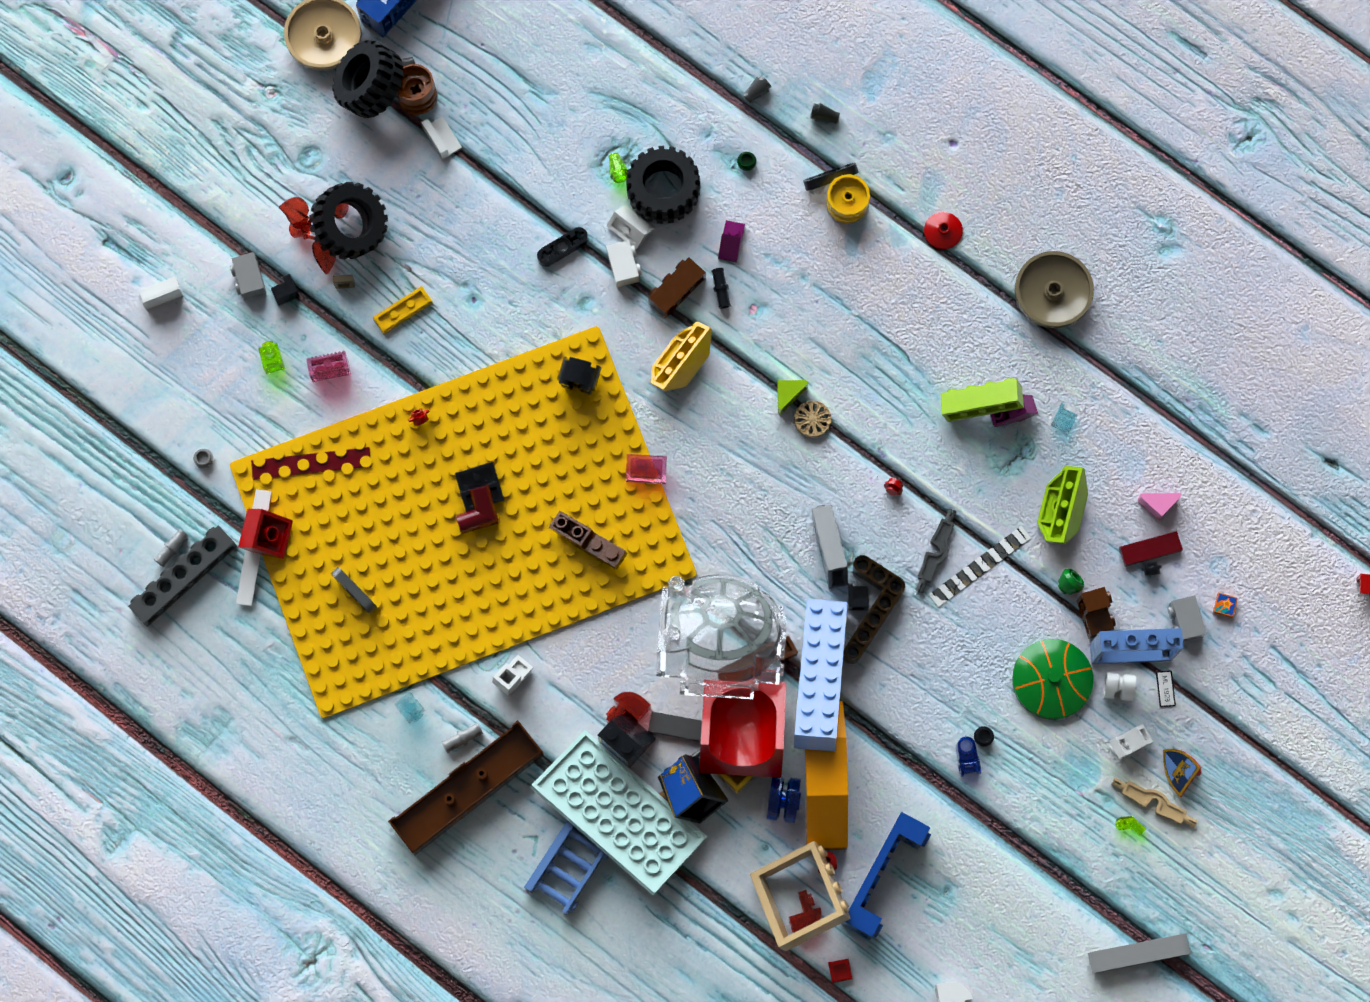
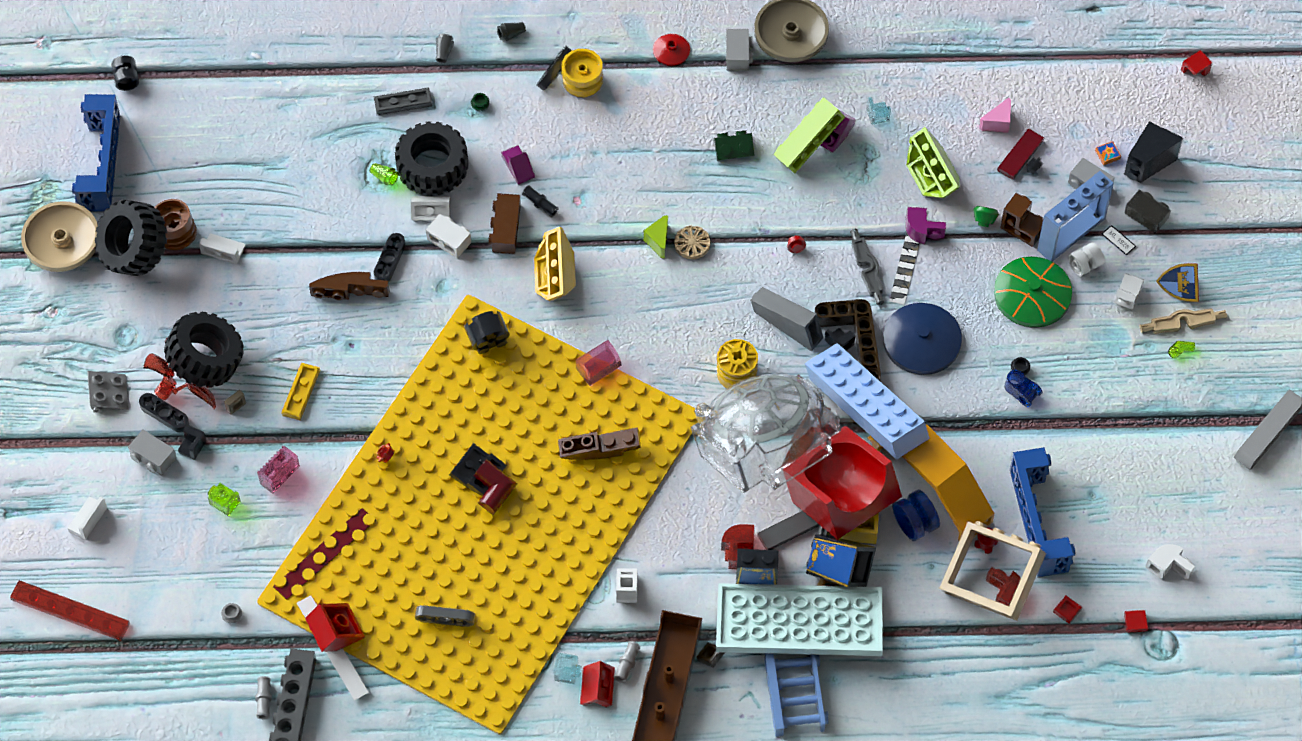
camera: 40 degrees left, 15 degrees down
none -> clear red tile [10,580,130,641]
none -> light grey hinge [87,371,129,413]
none -> black beam [139,393,189,432]
none -> reddish brown slope [309,272,390,301]
none -> dark grey tile [373,87,432,116]
none -> red panel [580,661,615,707]
none -> dark brown tile [696,642,725,668]
none -> dark green bracket [713,130,755,161]
none -> yellow wheel [717,339,758,391]
none -> light grey brick [726,29,753,70]
none -> dark blue dish [883,303,962,375]
none -> magenta brick [906,207,946,244]
none -> black slope [1124,121,1183,183]
none -> clear smoke brick [1124,189,1171,233]

